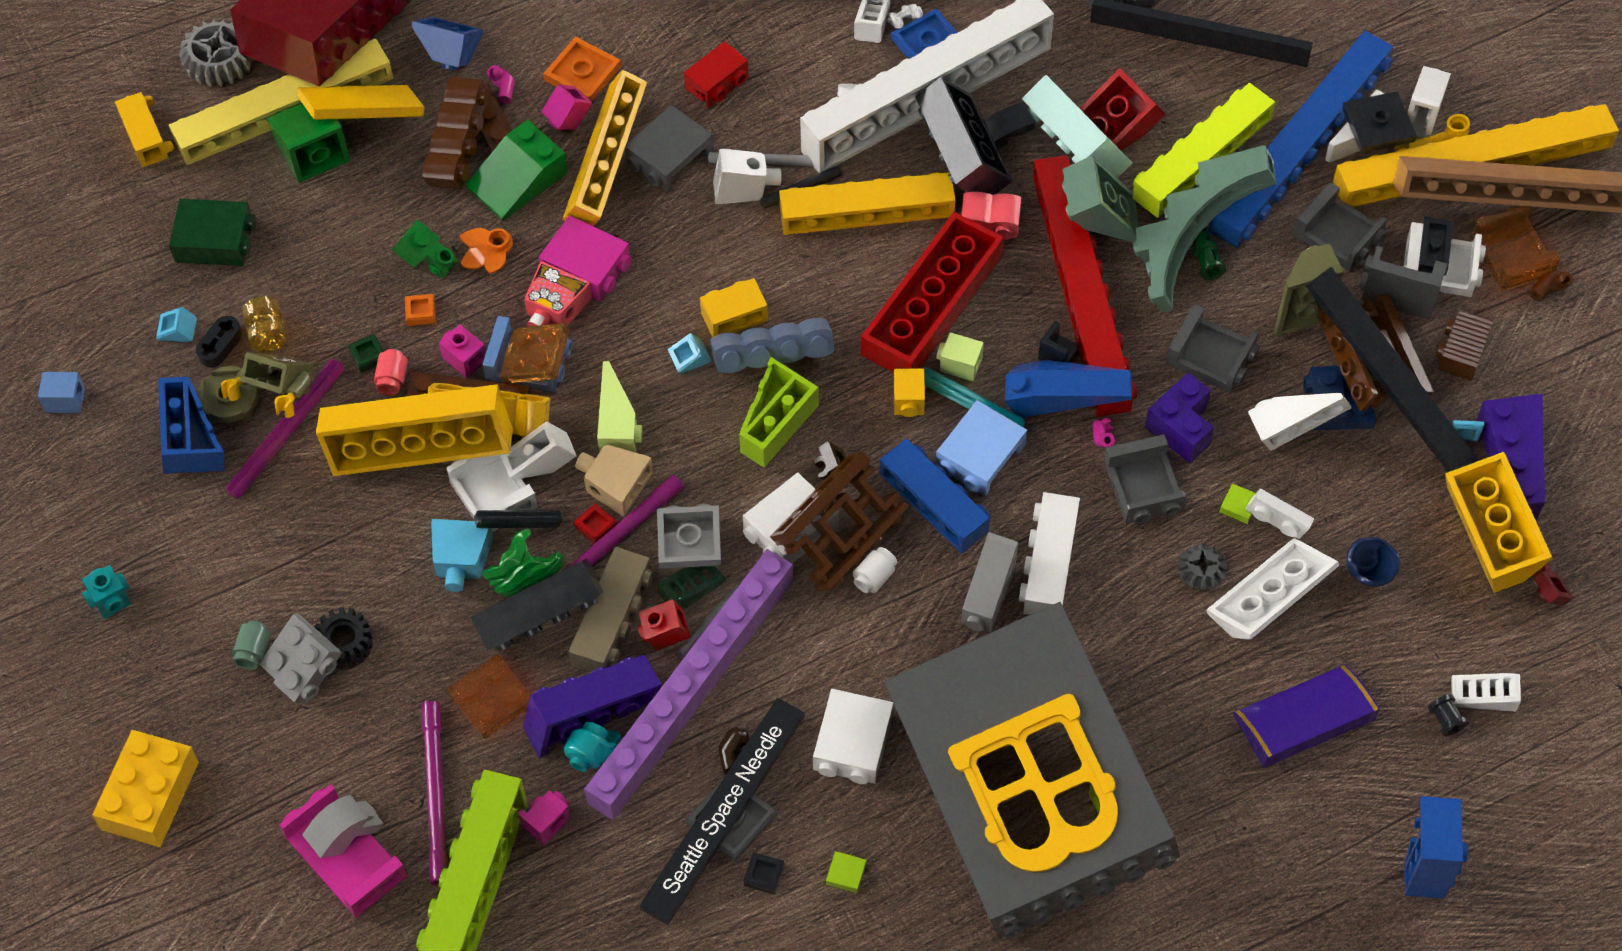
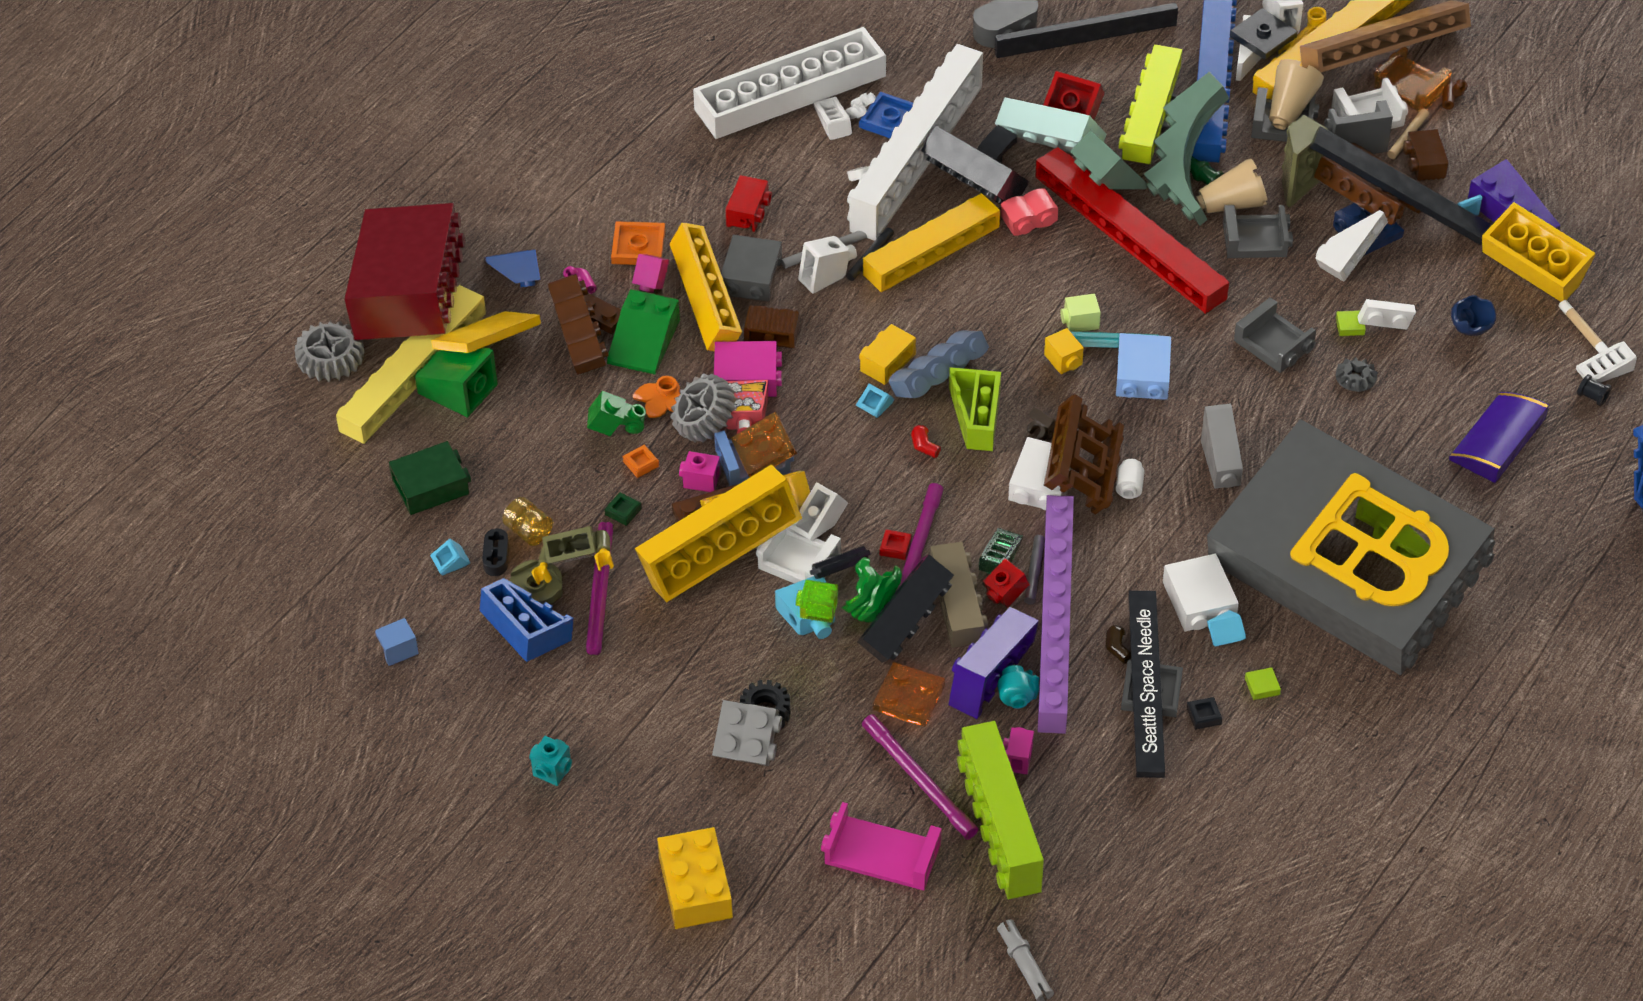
camera: 30 degrees left, 10 degrees down
yellow brick [115,92,174,168] -> none
sand green brick [232,621,271,670] -> none
light grey brick [302,795,384,858] -> none
coral brick [374,349,408,395] -> none
tan torso [575,445,653,517] -> none
yellowish green slope [597,361,642,452] -> none
light grey plate [657,504,721,569] -> none
red brick [860,212,1004,373] -> none
blue brick [879,438,990,554] -> none
blue wedge [1005,360,1132,418] -> none
white brick [1019,492,1080,615] -> none
black panel [1038,321,1079,363] -> none
dark pink arm [1092,417,1115,448] -> none
dark purple brick [1145,372,1214,464] -> none
white slope [1207,538,1339,640] -> none
black plate [1418,217,1454,276] -> none
dark red plate [1531,562,1574,605] -> none
none -> light grey gear [670,373,737,443]
none -> reddish brown brick [744,305,800,348]
none -> clear neon green brick [796,580,838,623]
none -> red arm [911,425,941,458]
none -> tan cone [1196,158,1267,213]
none -> medium azure slope [1207,610,1246,646]
none -> tan cone [1269,59,1324,130]
none -> tan bar [1387,109,1429,159]
none -> tan bar [1559,300,1608,353]

